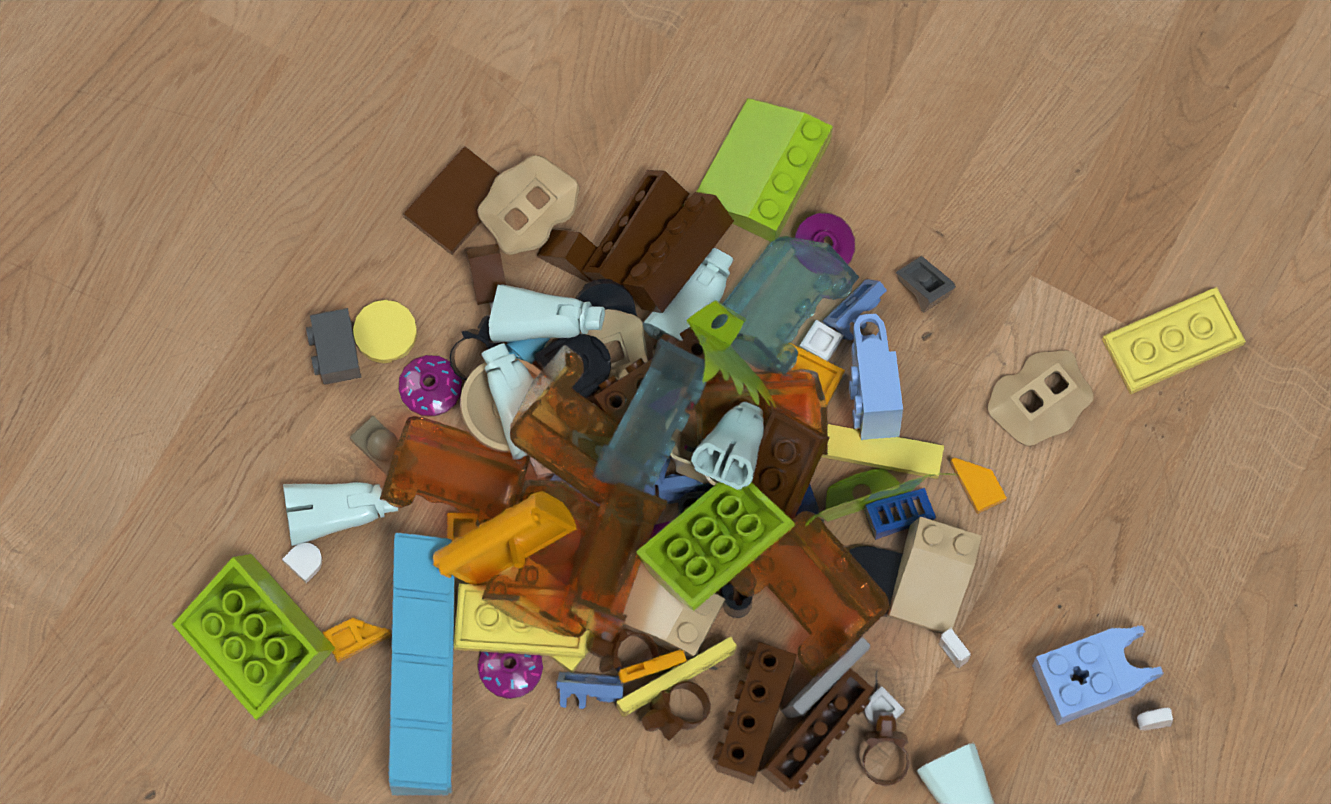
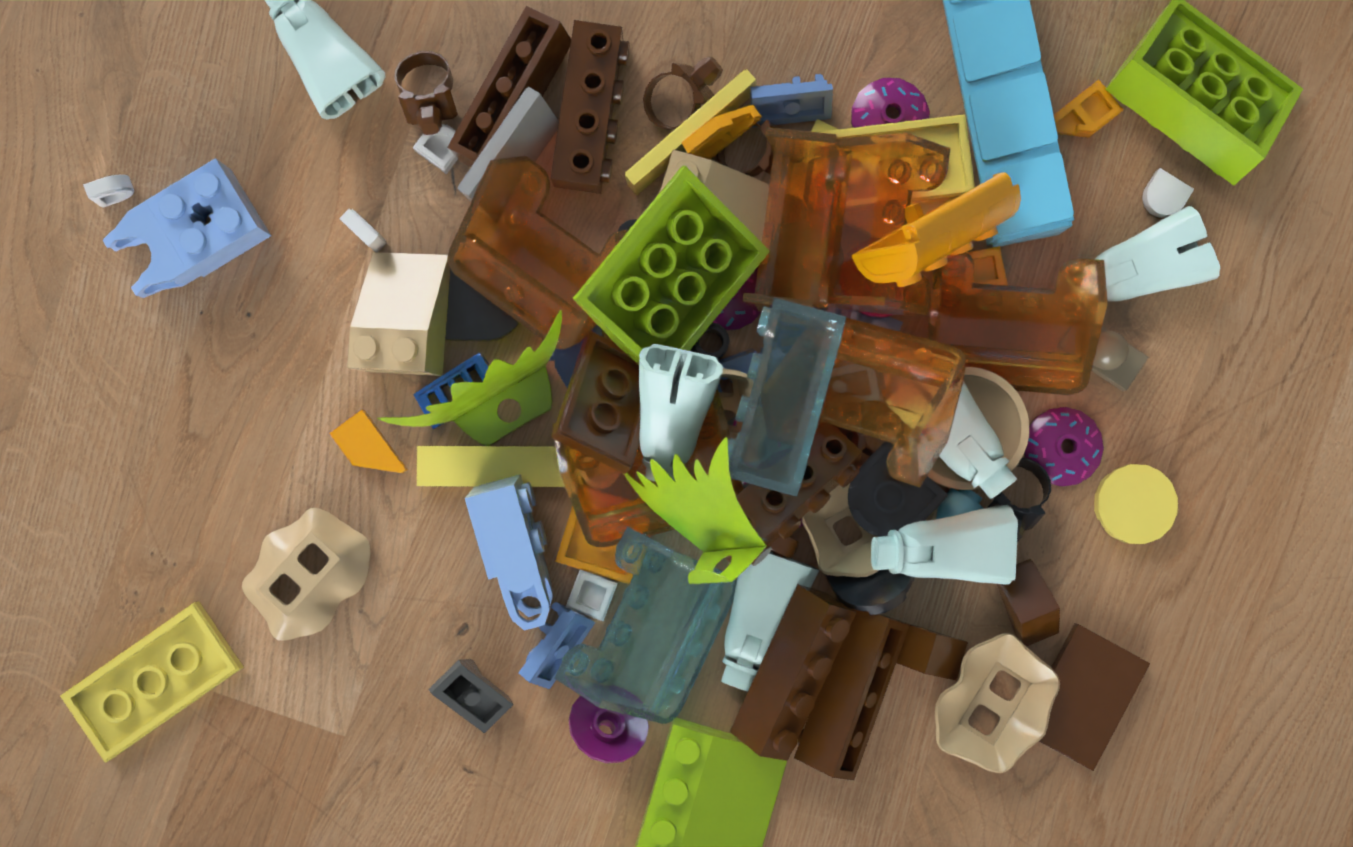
camera: 170 degrees right, 15 degrees up
dark grey brick [306,308,361,385] -> none

